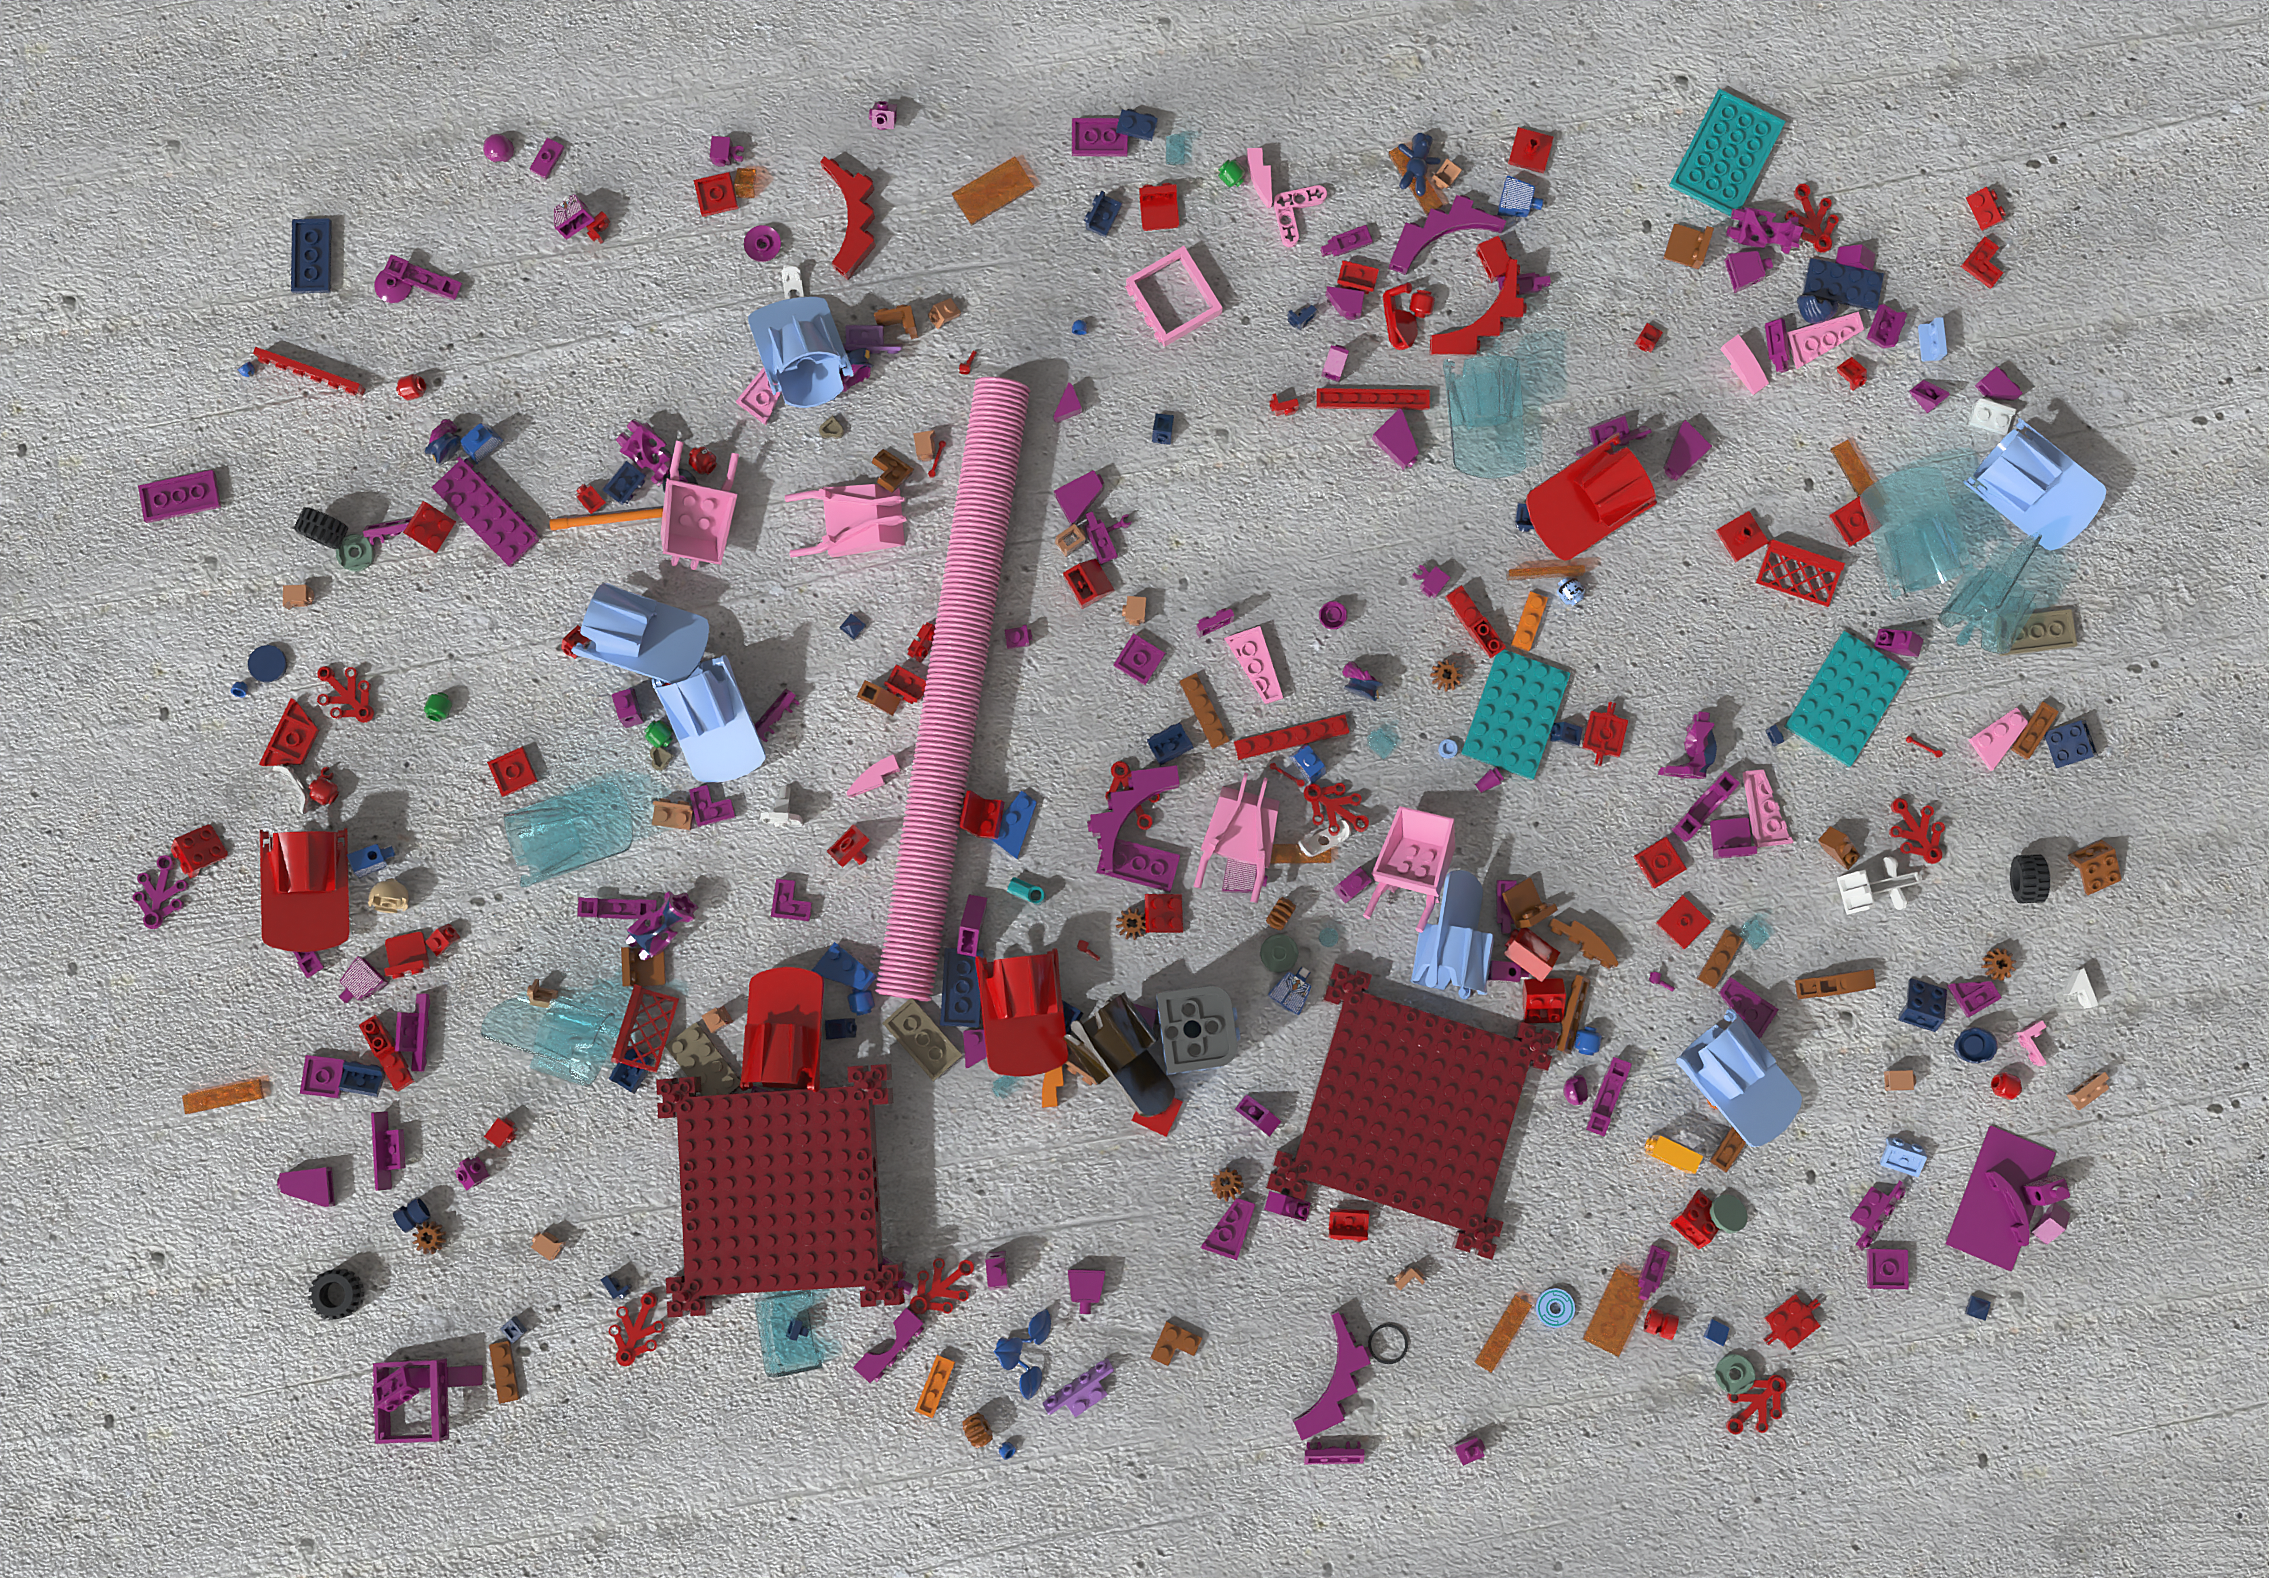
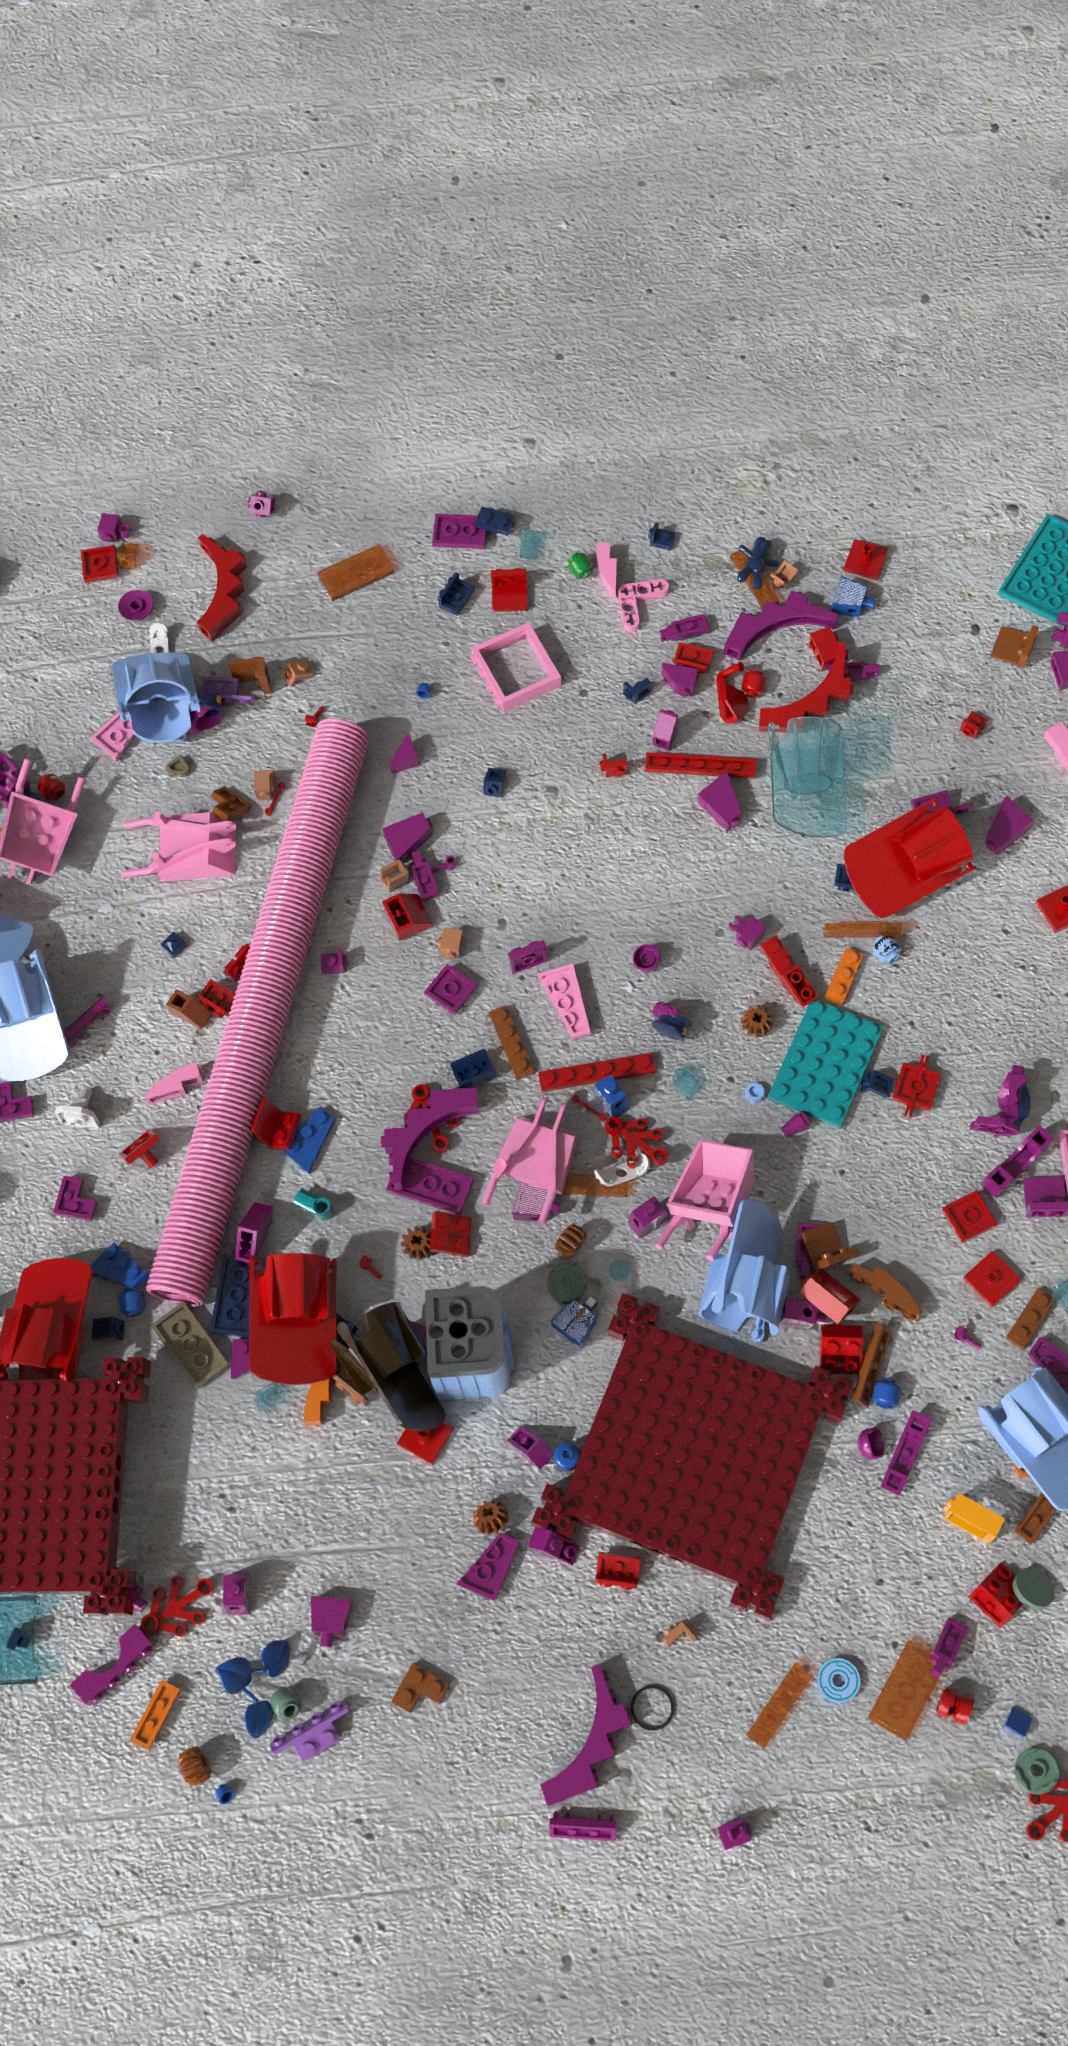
camera: 10 degrees right, 15 degrees down
none -> sand green head [271,1687,302,1720]
none -> blue head [554,1442,580,1472]
none -> dark blue bracket [648,522,675,551]

